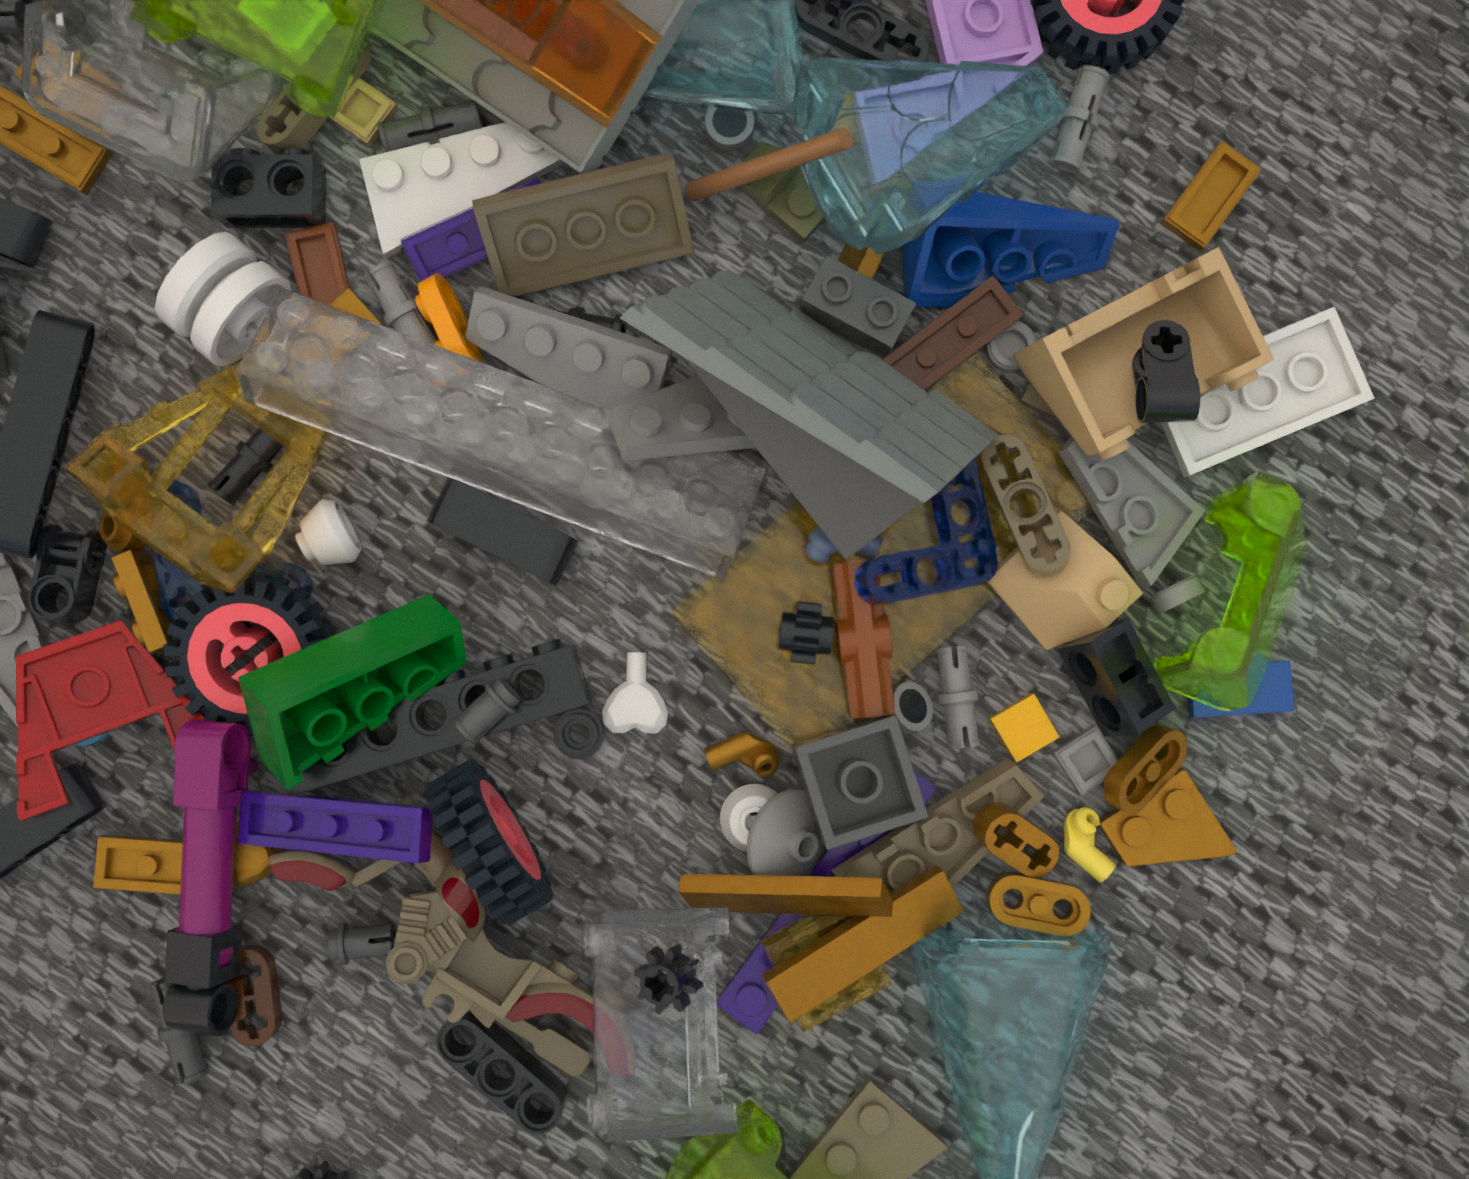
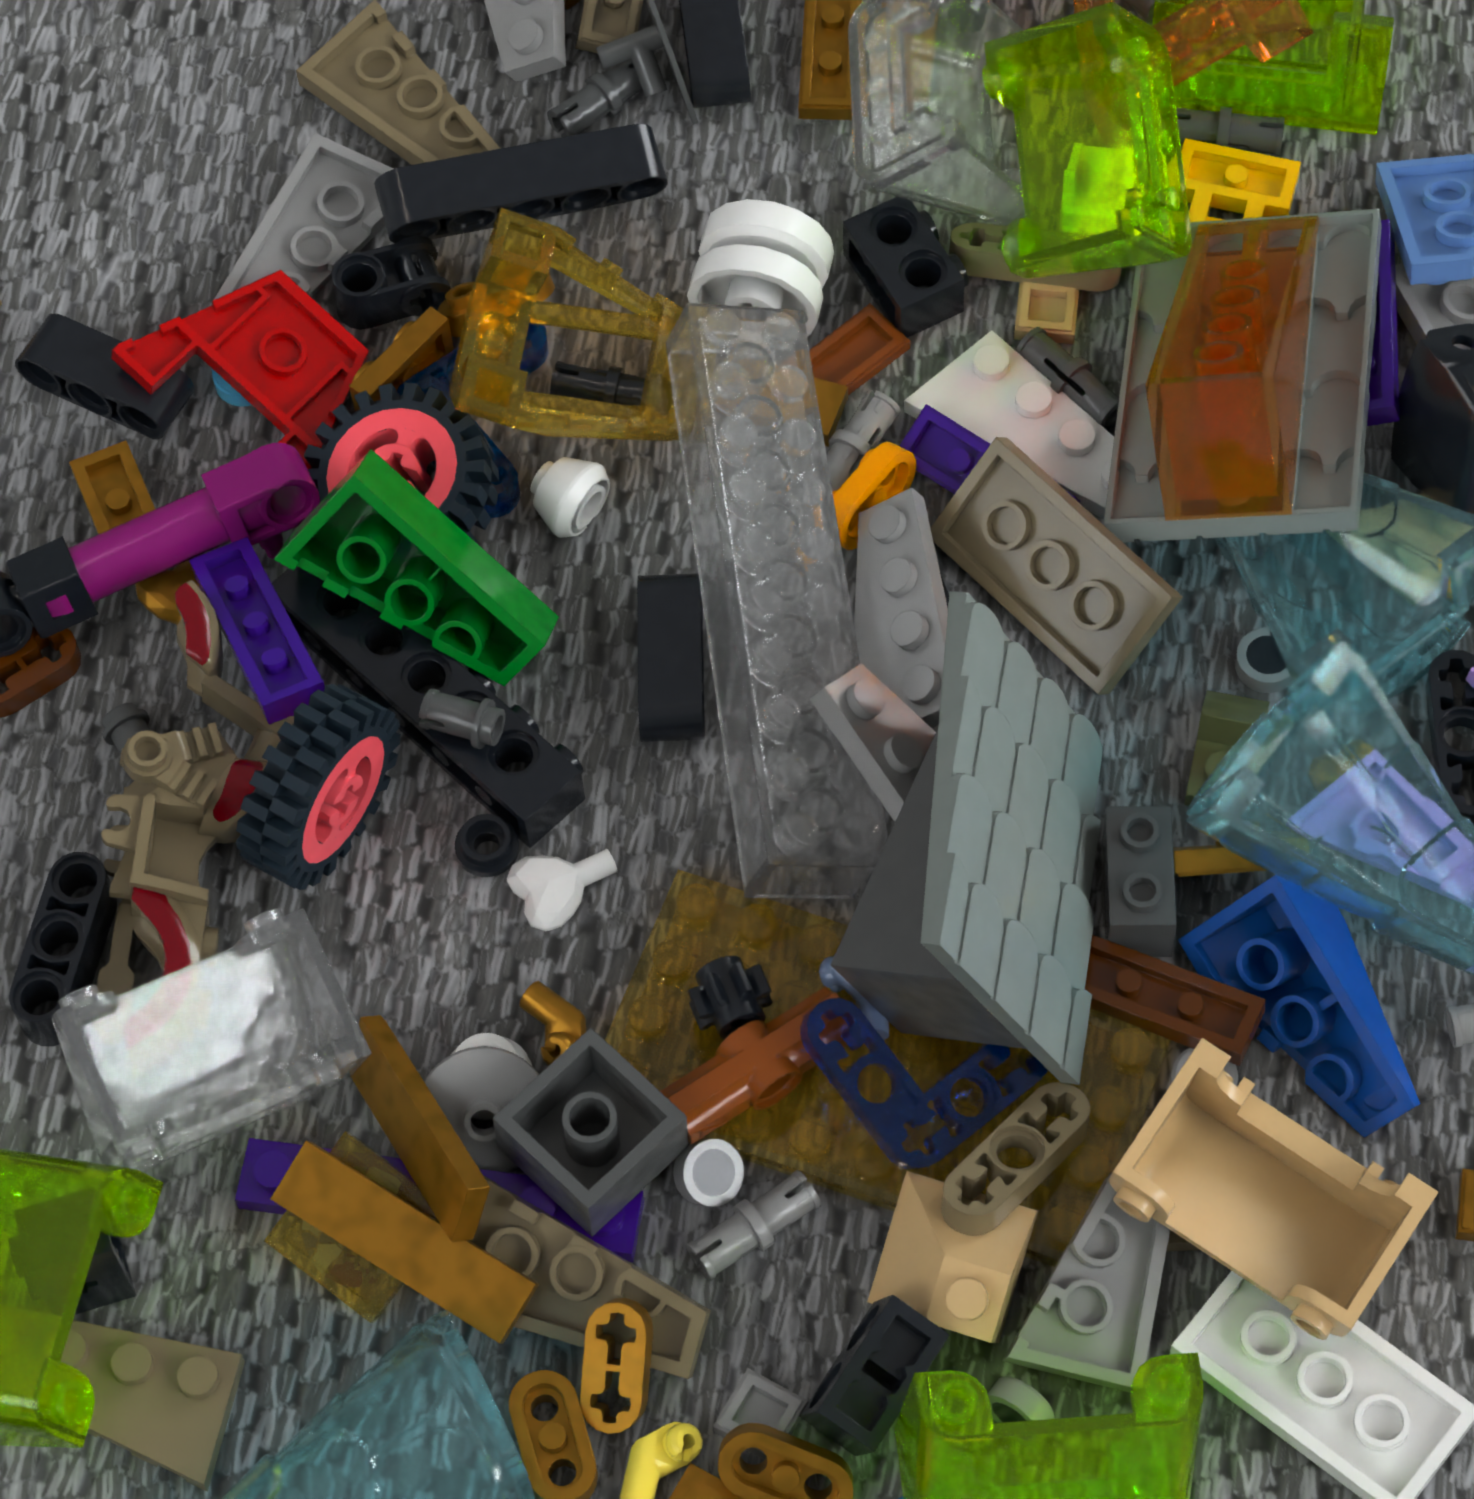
camera: 70 degrees right, 25 degrees down
black gear [634,944,703,1014] -> none
medium nougat bar [686,127,853,201] -> none
yellow tile [988,693,1060,763] -> none
black piece [1132,320,1200,423] -> none

